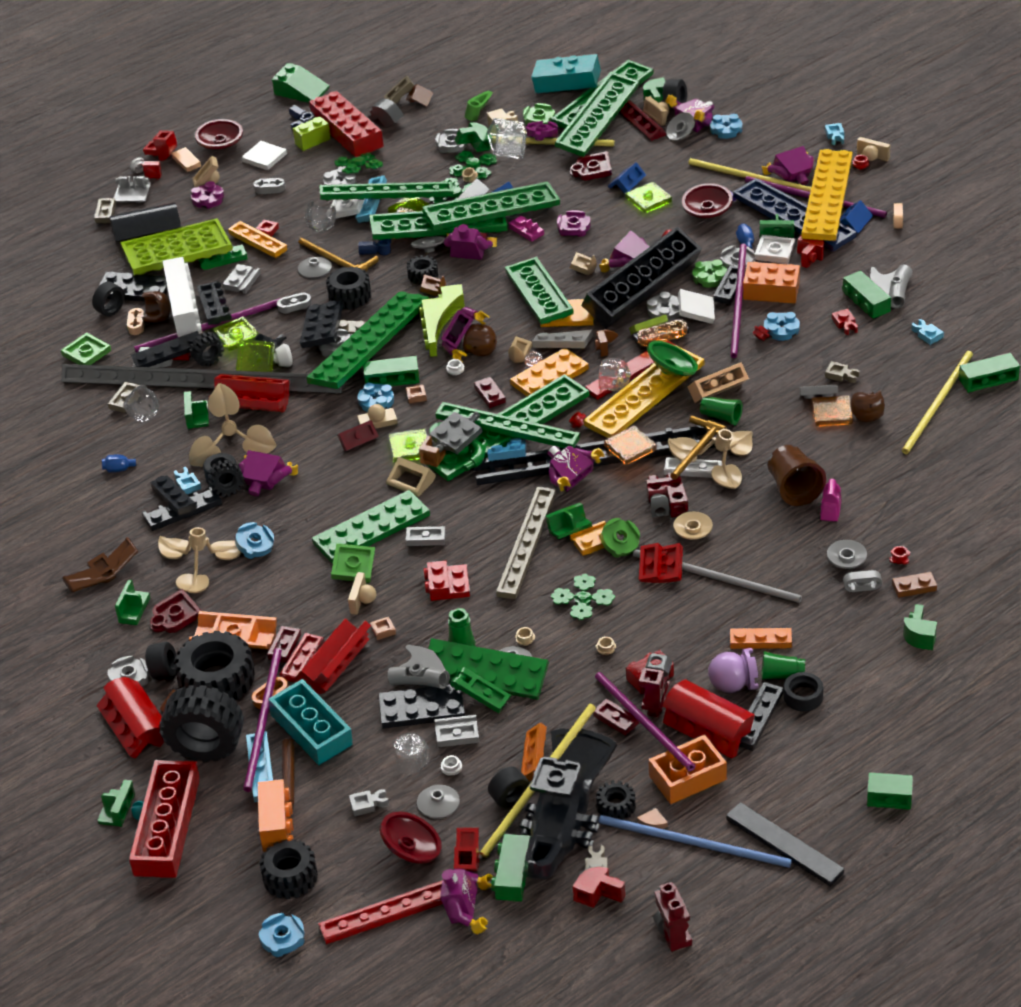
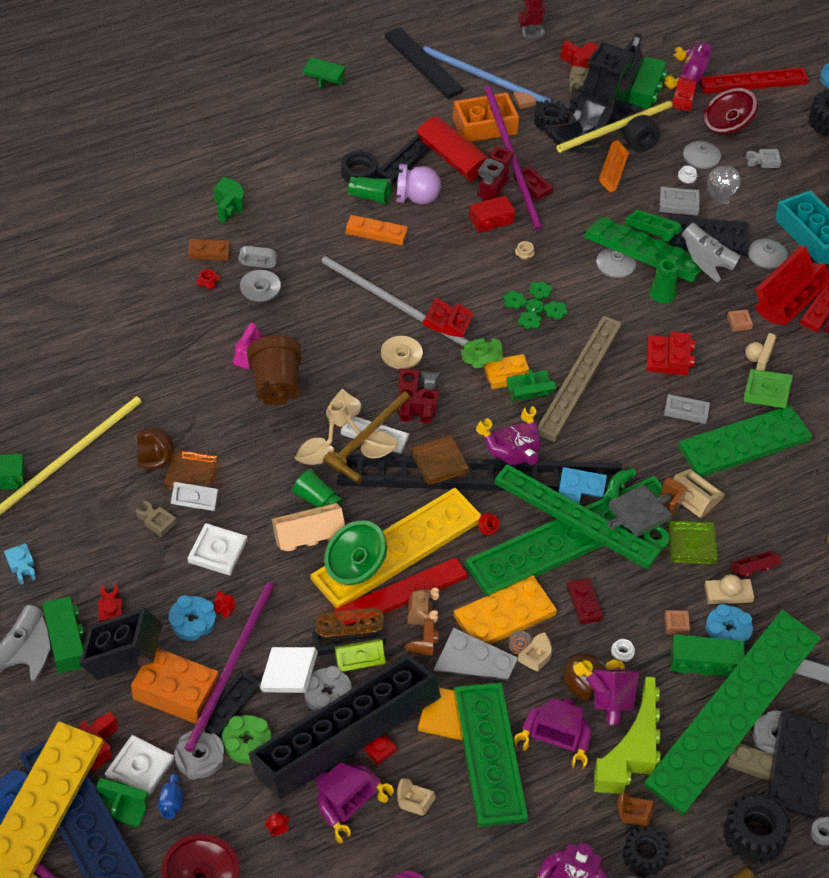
camera: 175 degrees left, 10 degrees up
tan plate [515,627,535,646] -> none
clear piece [598,358,631,391] -> none
none -> black brick [79,608,163,680]
none -> white tile [188,523,248,576]
none -> medium nougat piece [407,588,439,625]
none -> magenta torso [514,698,591,770]
none -> light grey dish [748,239,788,269]

